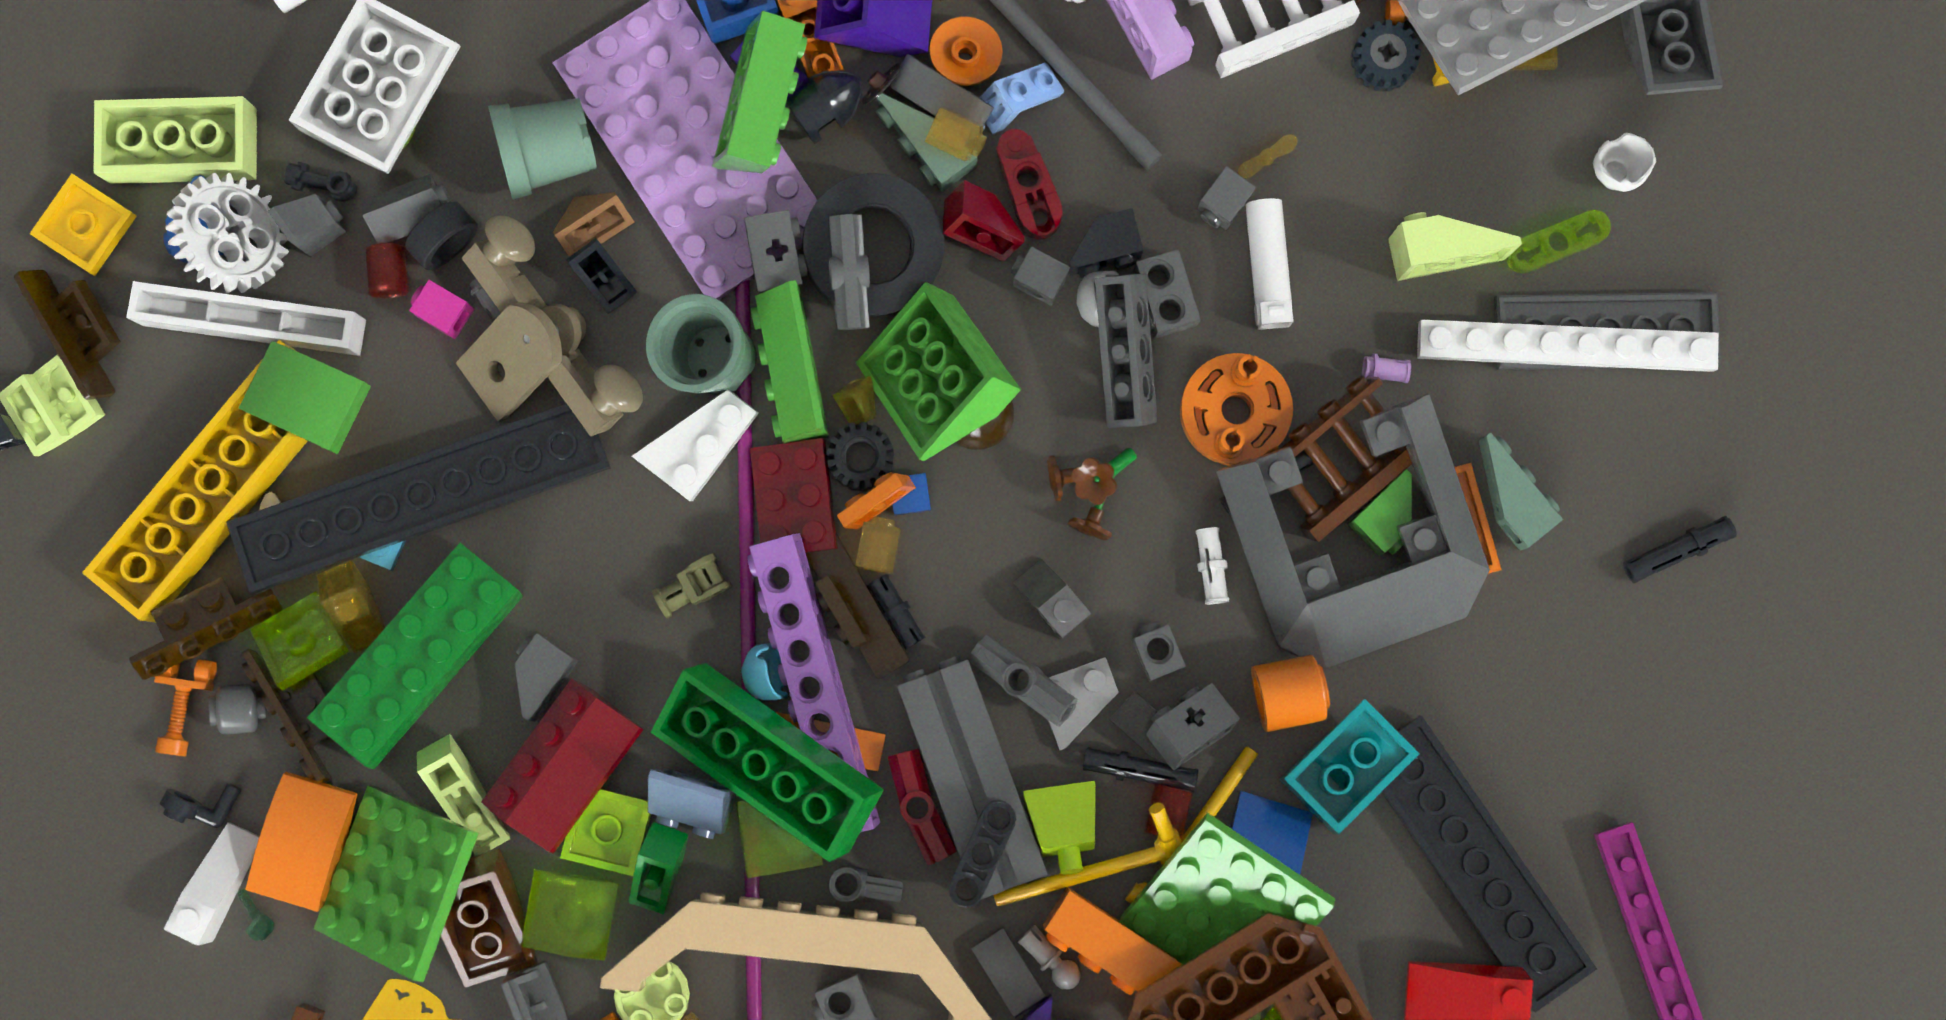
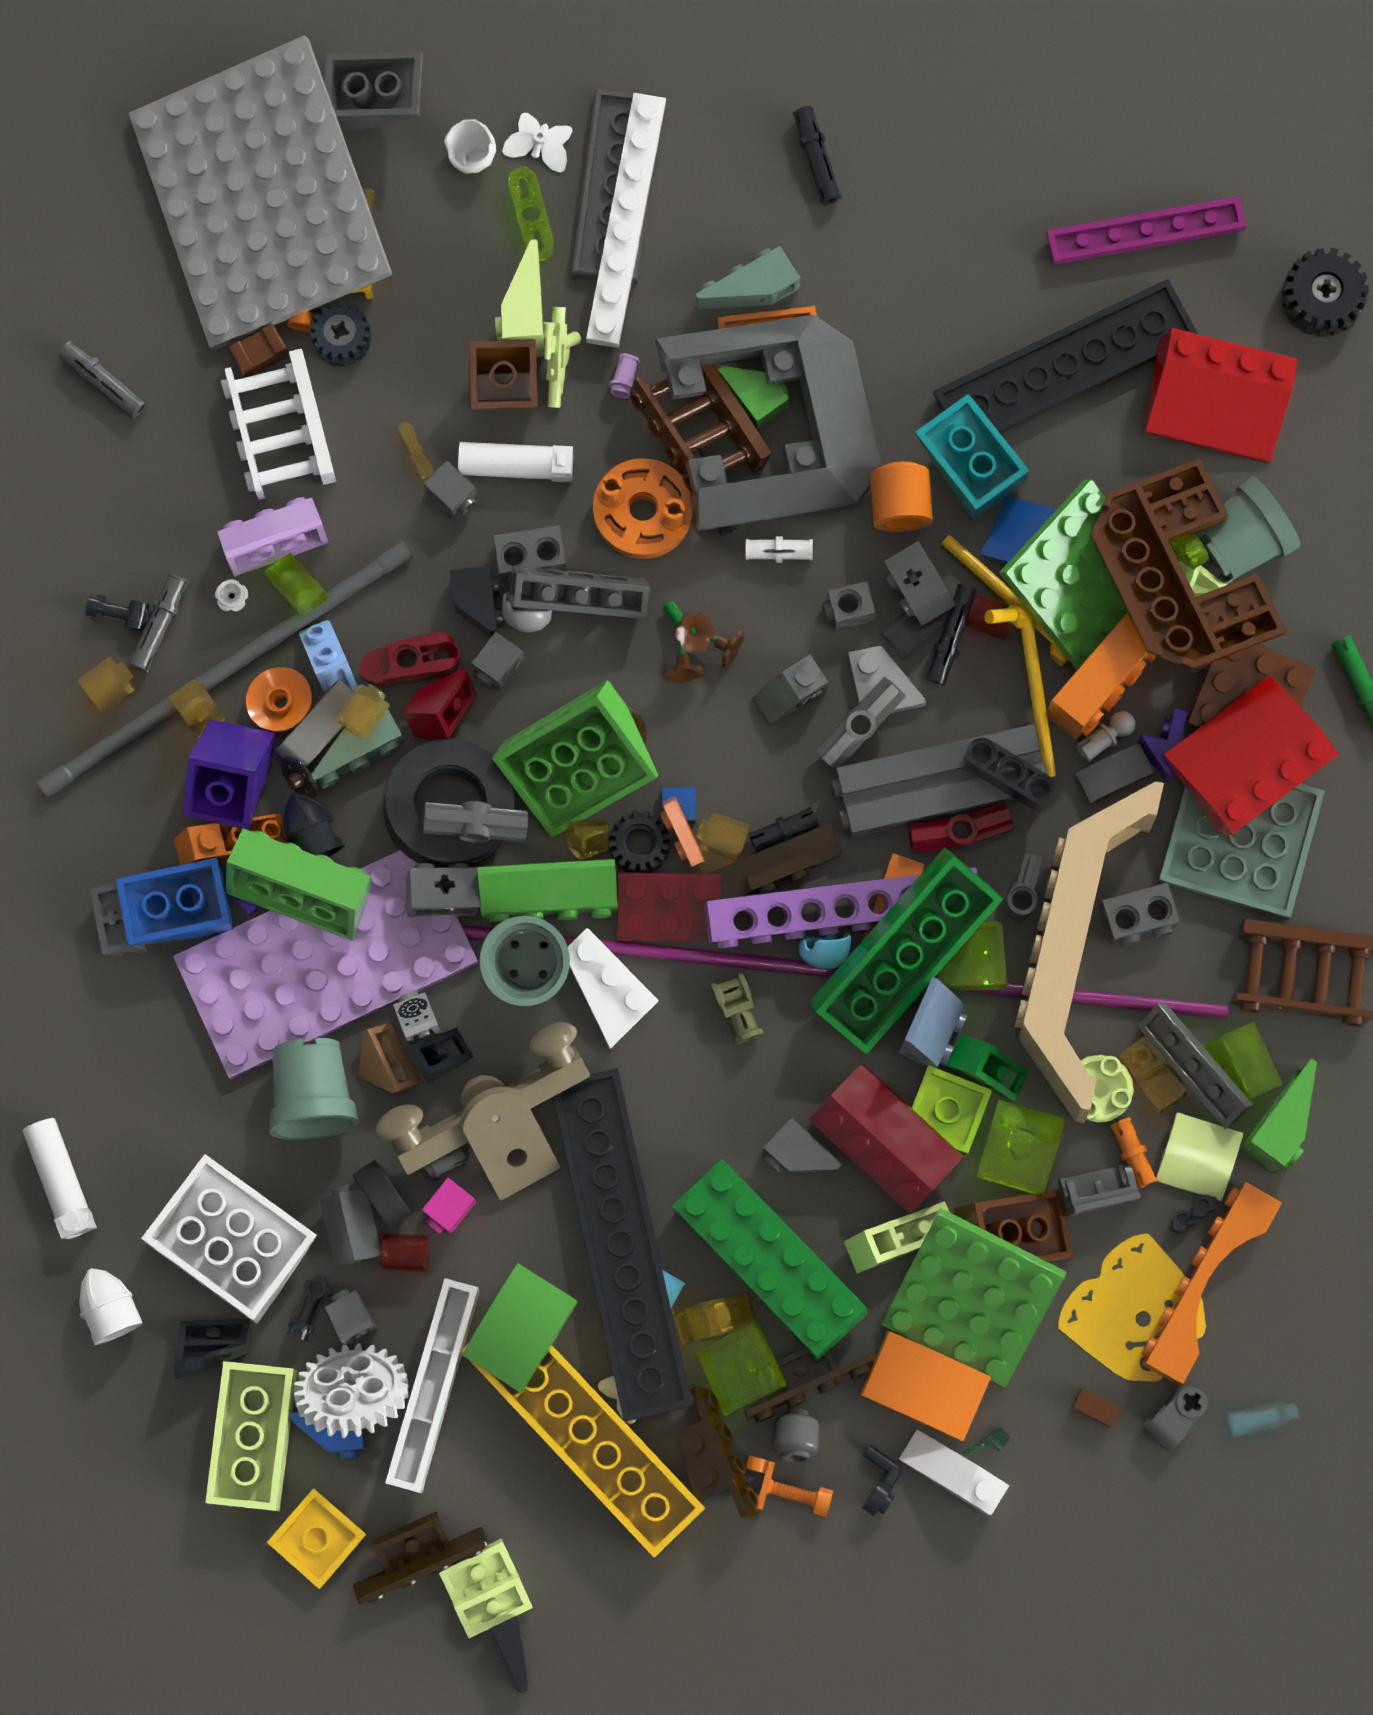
camera: 85 degrees left, 5 degrees down
lime torso [1023,781,1096,875] -> none
none -> black wing [174,1319,251,1379]
none -> clear neon green plate [264,552,329,618]
none -> light grey slope [393,991,441,1046]
none -> reddish brown slope [468,340,538,409]
none -> white piece [502,113,572,173]
none -> yellowish green piece [543,307,581,408]

